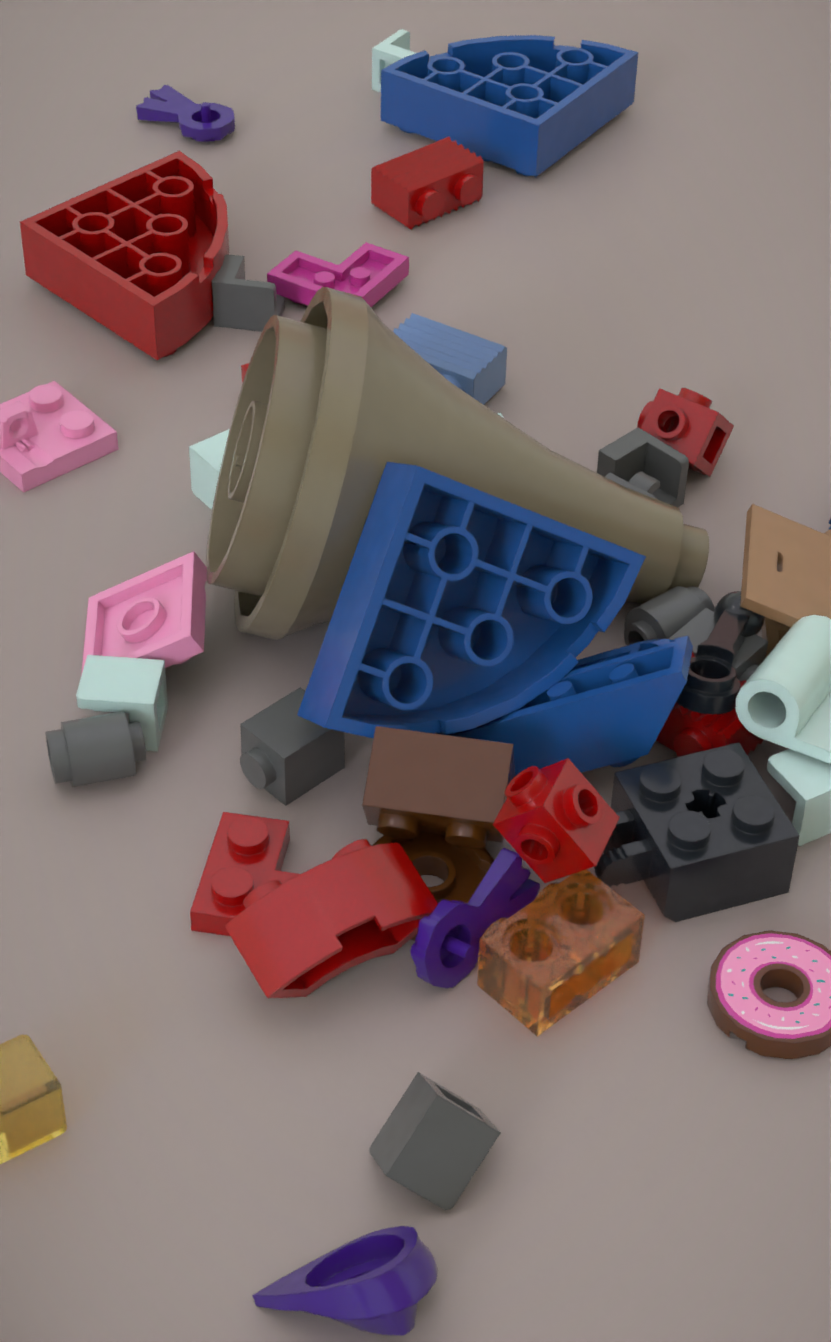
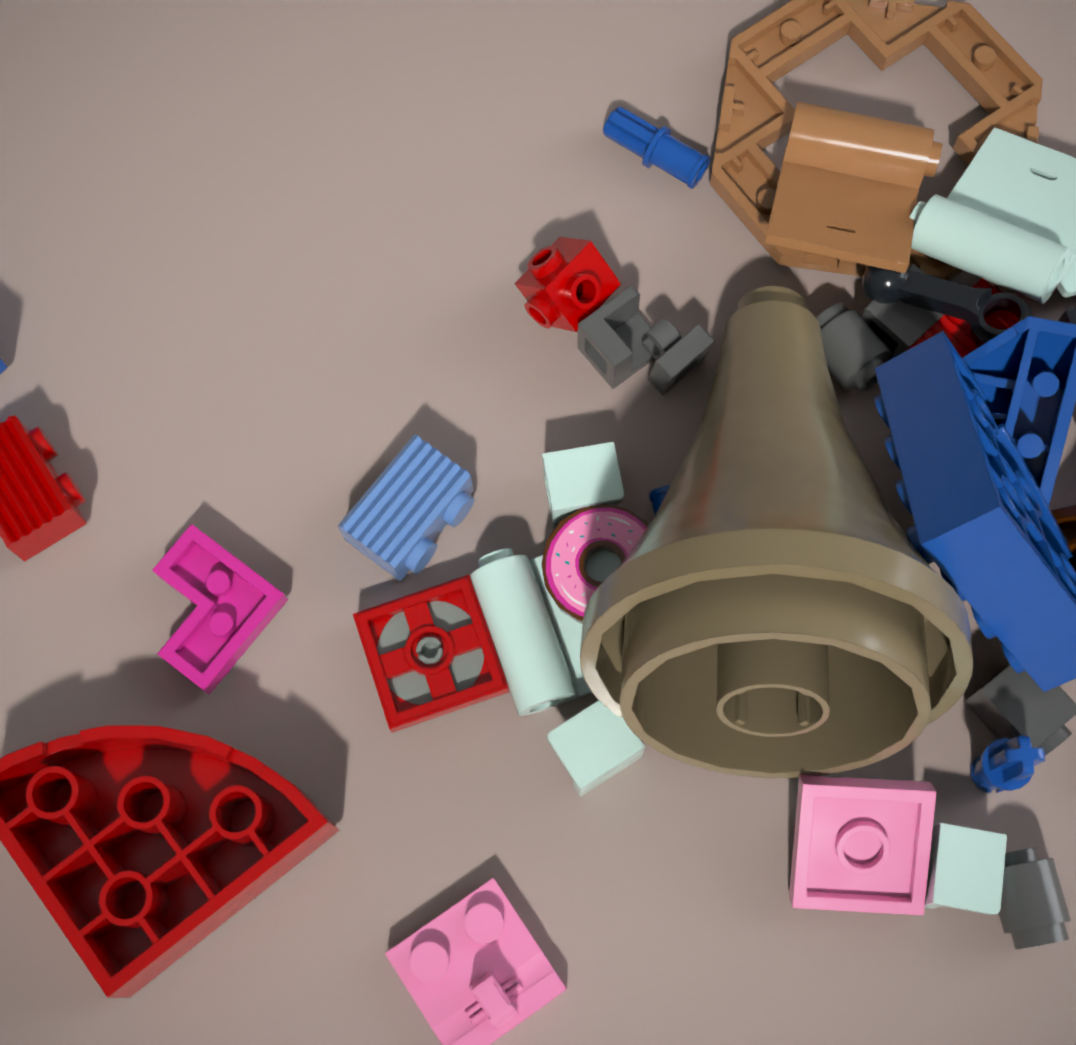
camera: 80 degrees left, 30 degrees up
dark grey panel [212,254,285,332] -> none
none -> blue axle [970,735,1045,793]

